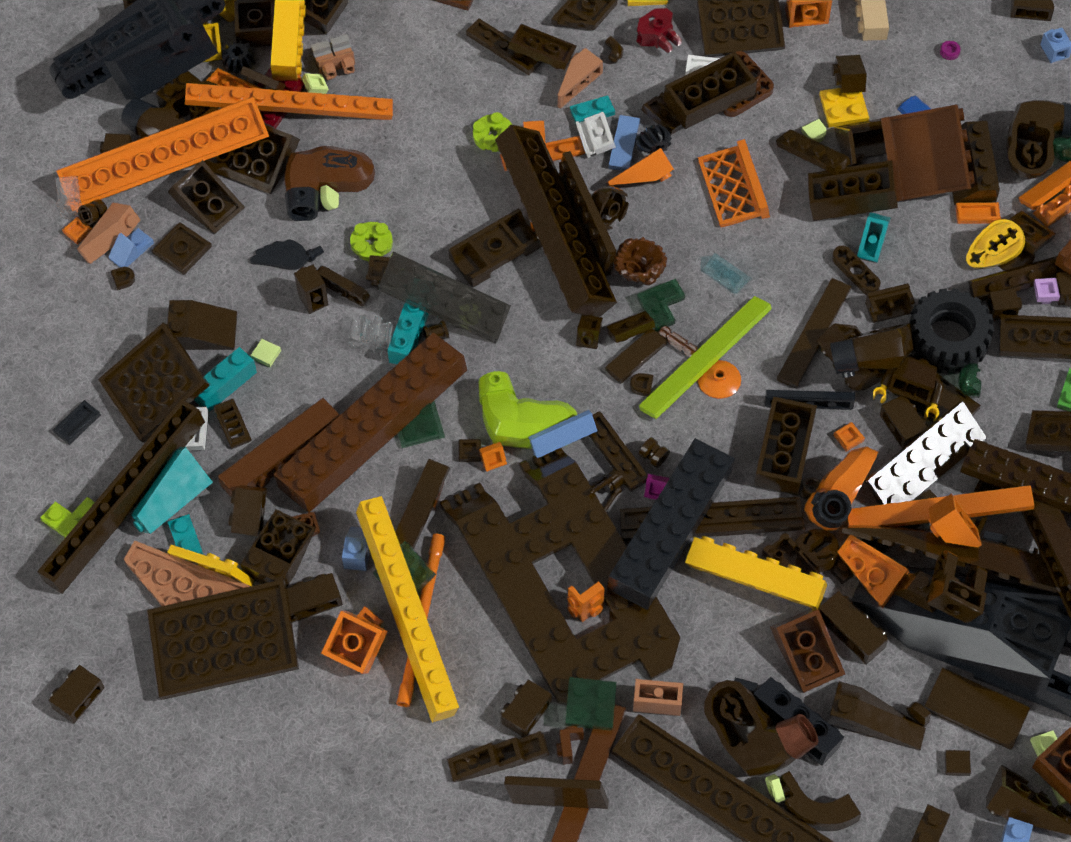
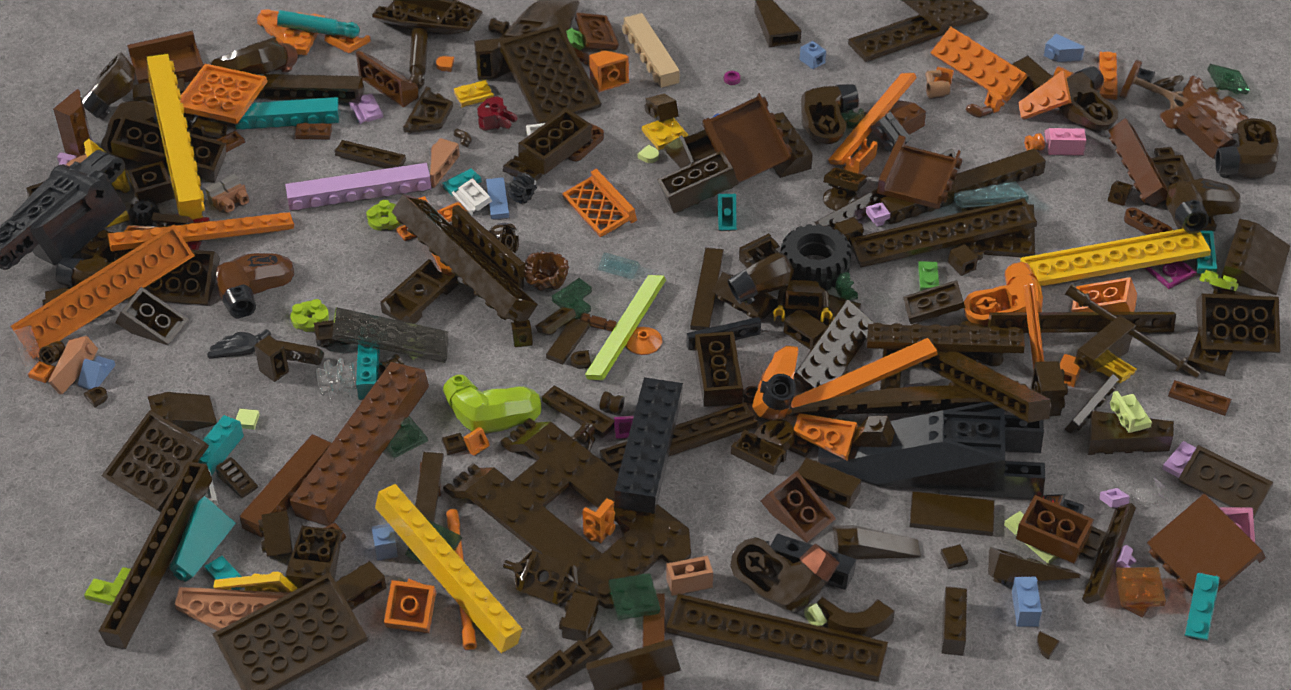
camera: 20 degrees left, 15 degrees down
black tile [53,400,101,445] -> none
dark brown tile [152,222,212,275] -> none
yellowish green tile [302,73,329,94] -> none
yellowish green tile [320,185,339,211] -> none
dark brown plate [508,24,577,71] -> none
medium blue tile [528,410,597,458] -> none
reddish brown bracket [556,726,584,765] -> none
orange slope [606,148,674,186] -> none
yellow brick [685,536,827,609] -> none
dark brown plate [776,129,850,175] -> none
dark brown beam [832,246,881,295] -> none
orange tile [833,422,865,452] -> none
dark brown tile [906,702,931,727] -> none
dark brown brick [927,550,987,623] -> none
orange slope [928,493,982,547] -> none
orange tile [956,202,1001,224] -> none
yellow piece [966,219,1025,269] -> none
none -> lavender brick [285,163,431,211]
none -> dark brown plate [503,550,590,607]

